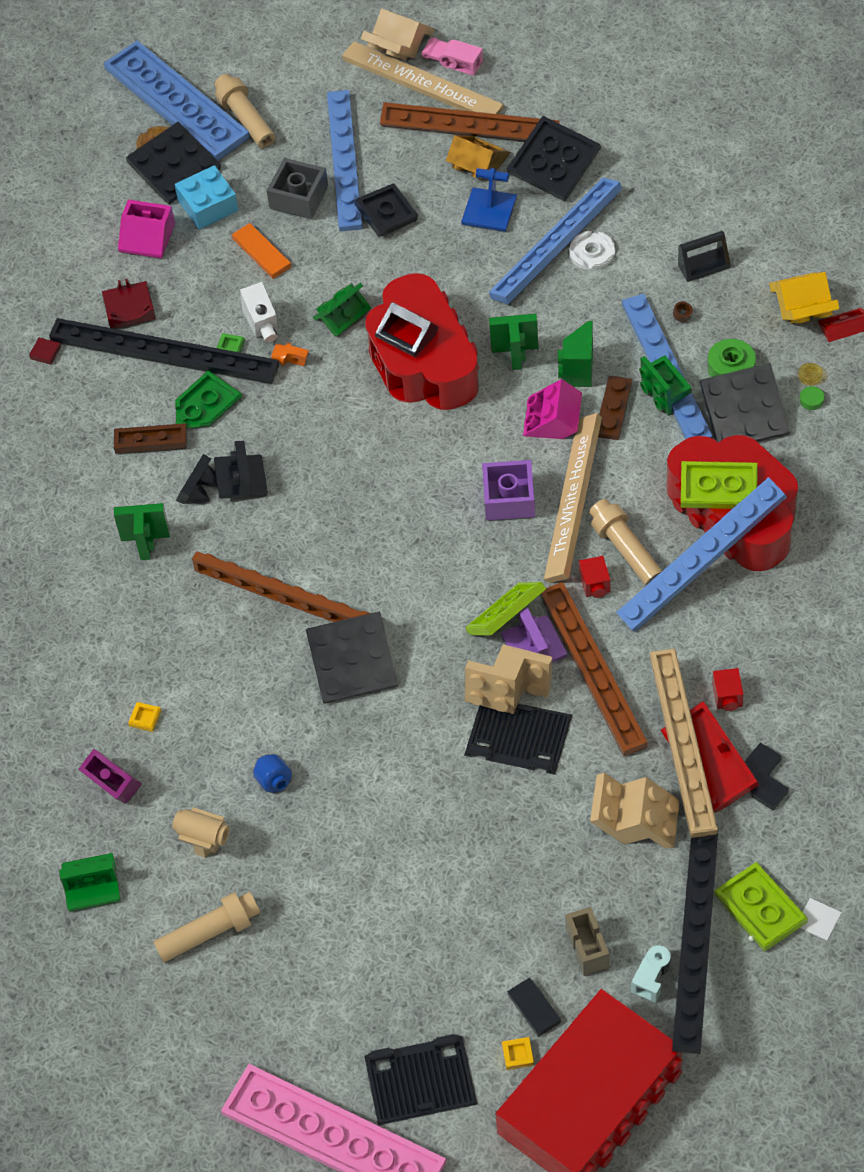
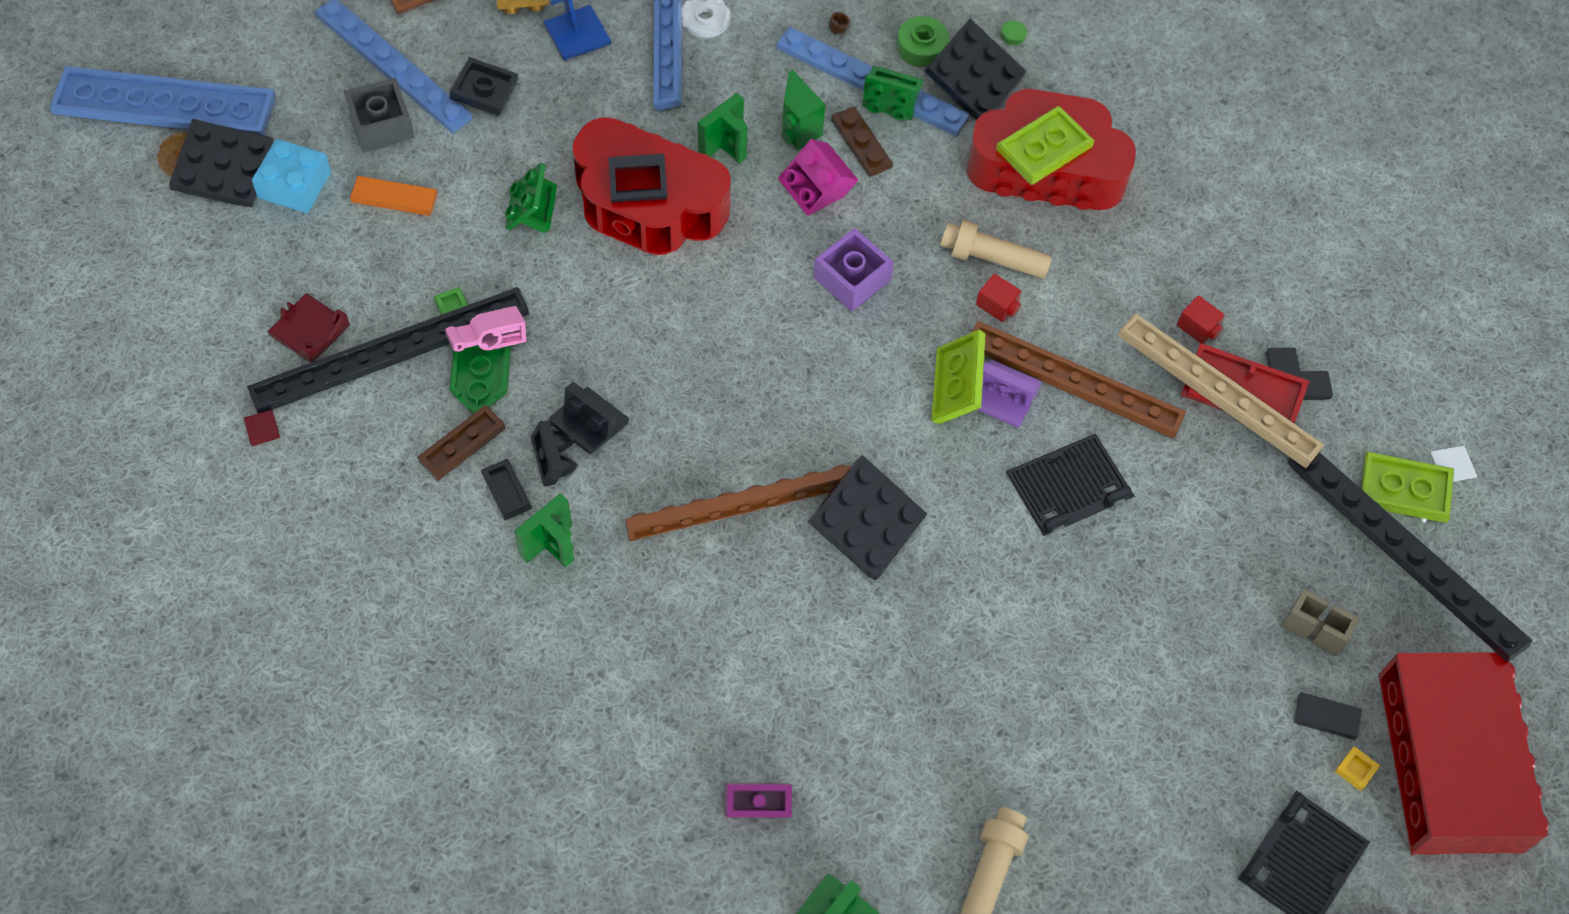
camera: 50 degrees left, 5 degrees up
dark pink slope [118,199,175,258] -> none
yellow tile [128,702,162,732] -> none
tan piece [172,807,230,858] -> none
tan piece [214,74,276,149] -> none
white torso [240,282,278,343] -> none
blue head [253,754,292,793] -> none
orange piece [271,343,309,366] -> none
tan bracket [465,644,552,714] -> none
tan tile [544,413,602,583] -> none
tan bracket [590,773,680,848] -> none
medium blue plate [616,477,787,632] -> none
light aqua leg [631,945,671,1003] -> none
clear yellow tile [798,363,823,386] -> none
none -> bright pink piece [445,306,526,352]
none -> black tile [481,459,532,521]

